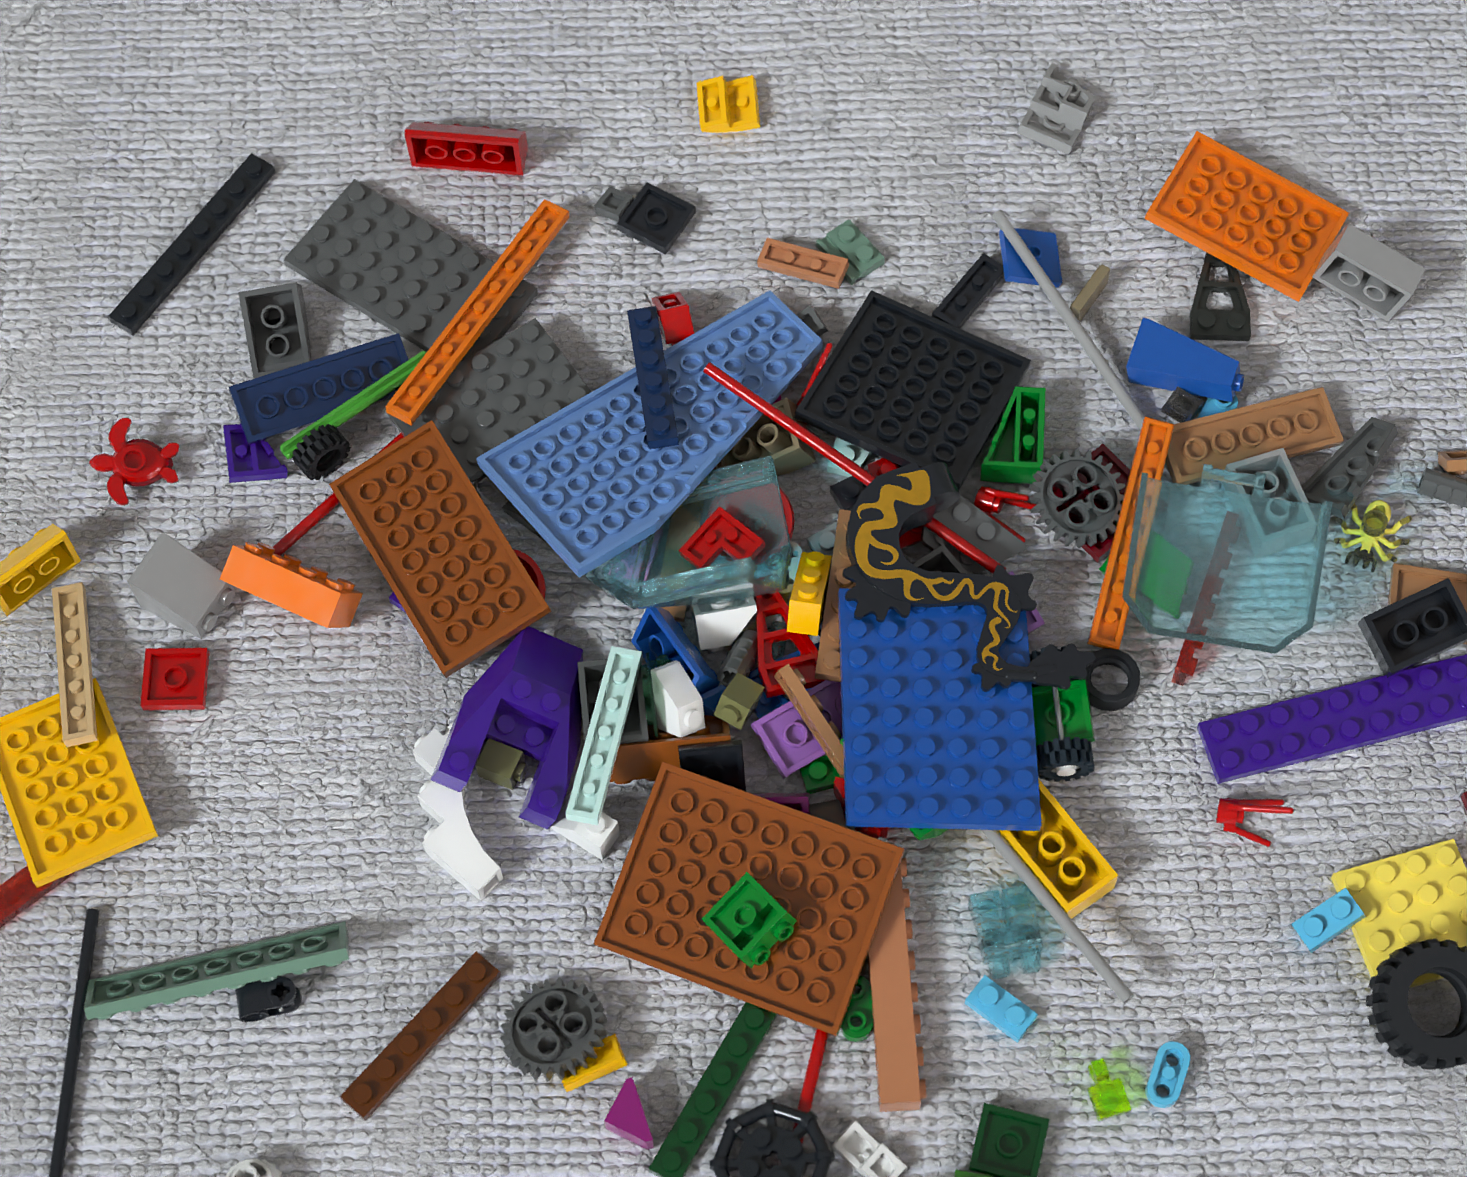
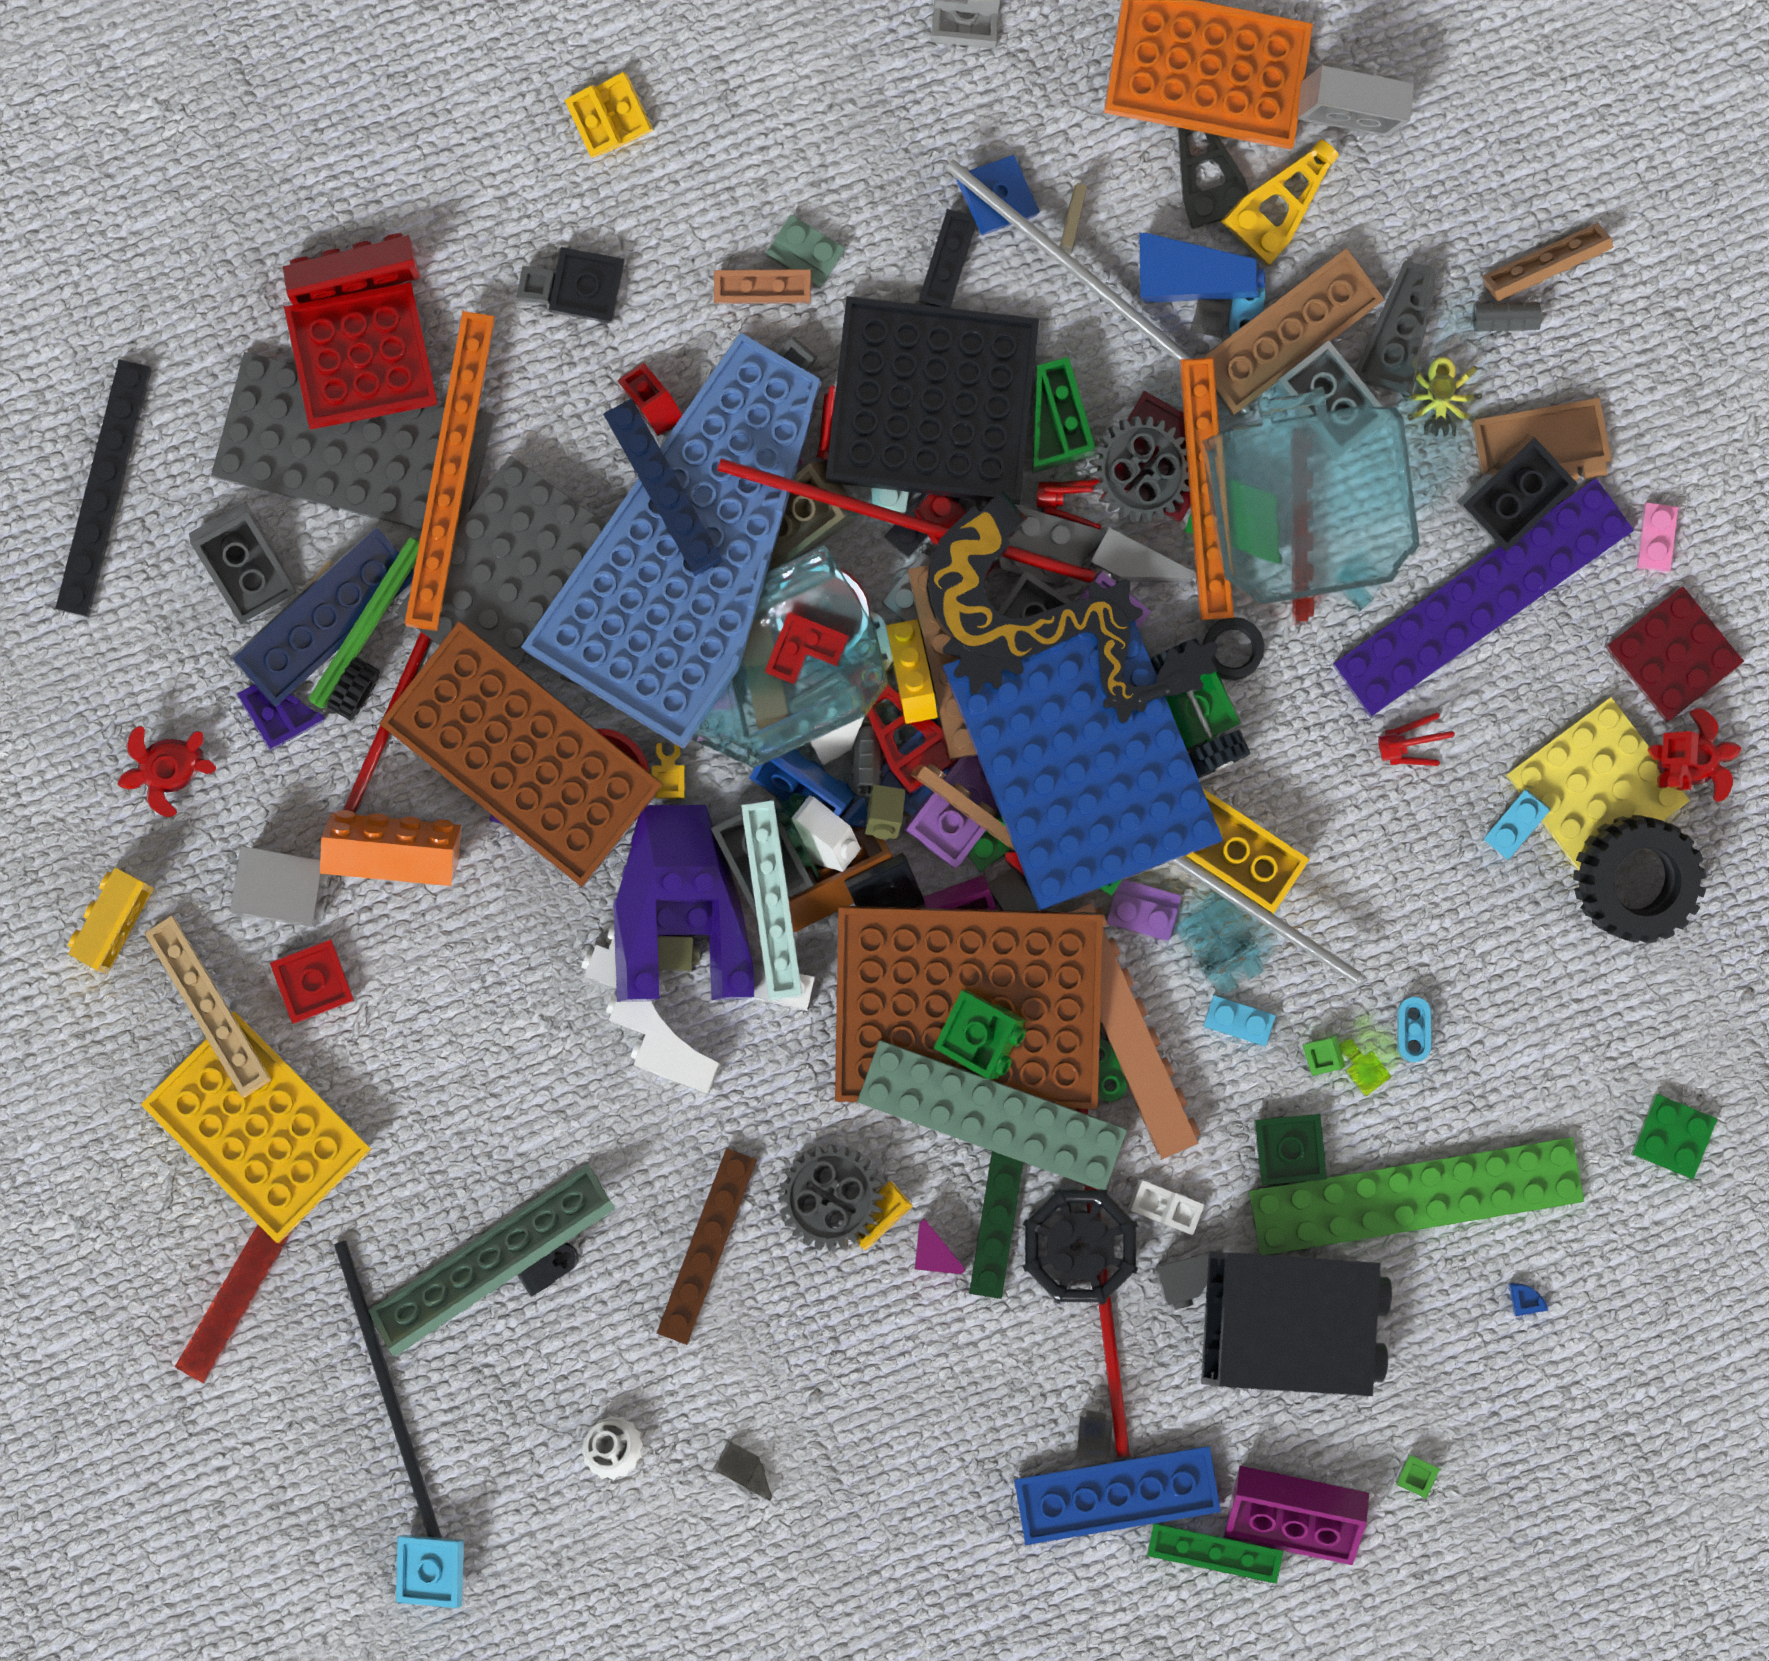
camera: 25 degrees left, 20 degrees up
none -> red plate [284,282,437,430]
none -> yellow plate [652,743,685,799]
none -> sand green plate [857,1039,1127,1190]
none -> light grey slope [1090,527,1196,583]
none -> medium lavender plate [1107,879,1182,942]
none -> yellow plate [1221,139,1339,266]
none -> bright green plate [1302,1035,1346,1076]
none -> clear light blue pin [1334,570,1374,612]

